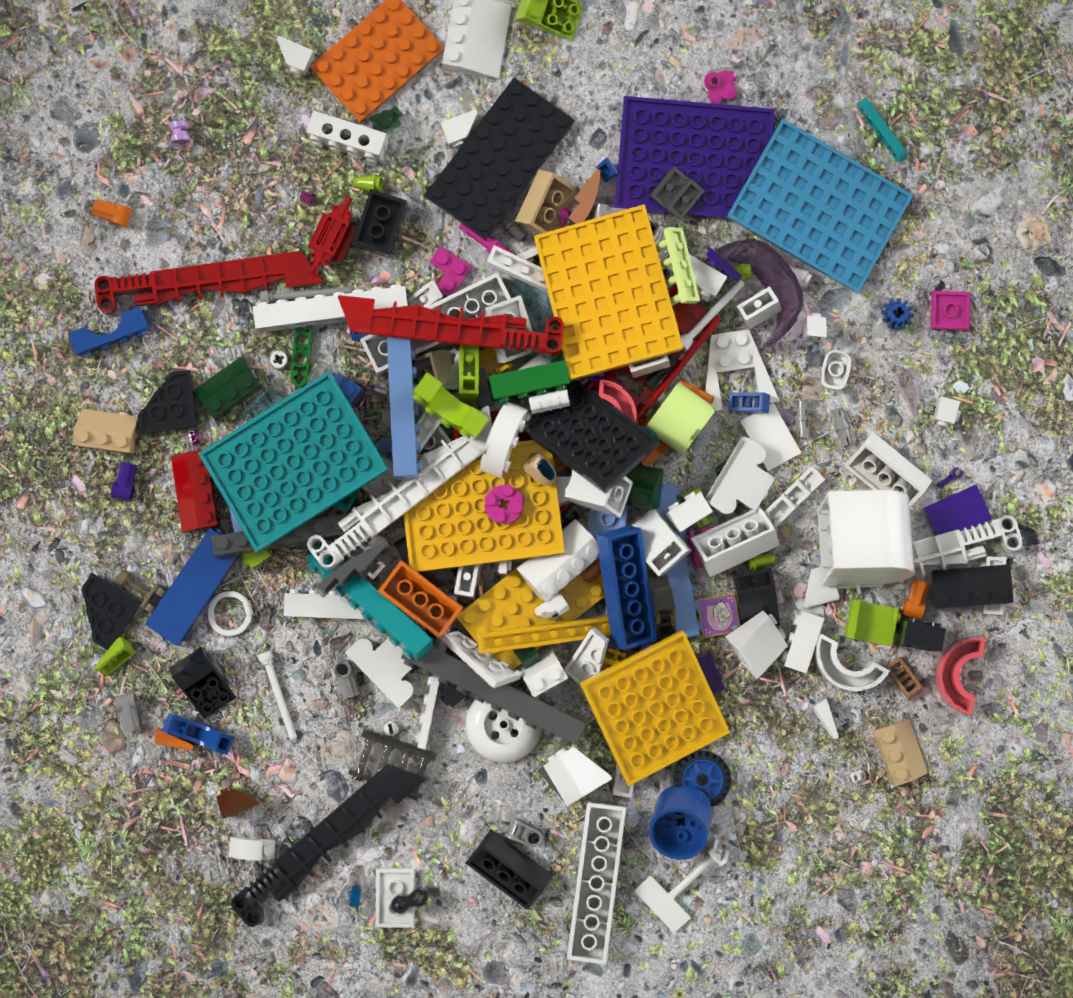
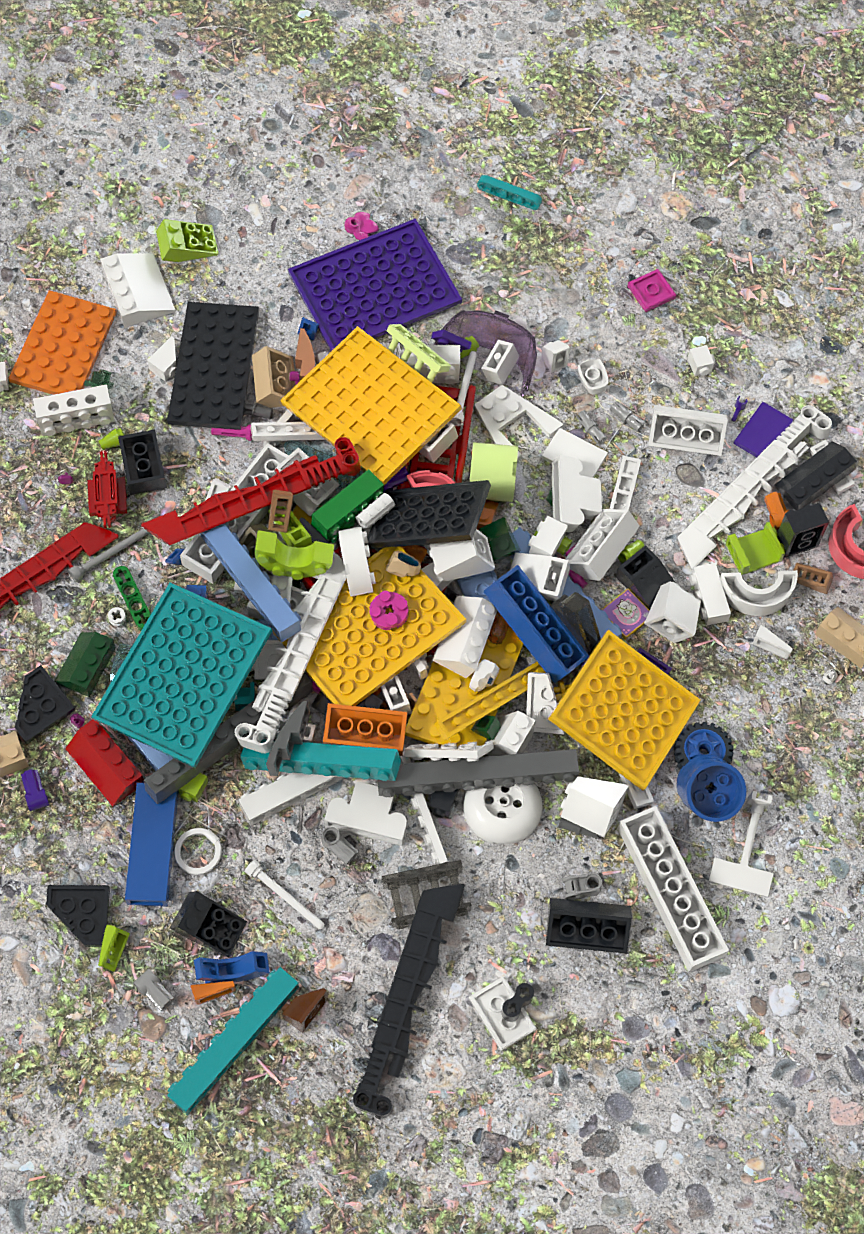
camera: 35 degrees left, 20 degrees down
dark tan bar [115,569,167,614] -> none
white brick [229,837,276,861] -> none
white brick [253,284,408,333] -> none
clear rock [336,881,362,913] -> none
white hinge [383,721,399,736] -> none
dark pink plate [430,246,472,297] -> none
black pin [643,354,678,390] -> none
dark grey slope [649,166,704,220] -> none
dark azure plate [726,118,913,294] -> none
blue slope [728,392,770,413] -> none
white brick [817,490,915,586] -> none
blue gear [881,298,914,330] -> none
none -> teal brick [167,967,300,1116]
none -> medium nougat slope [268,490,293,533]

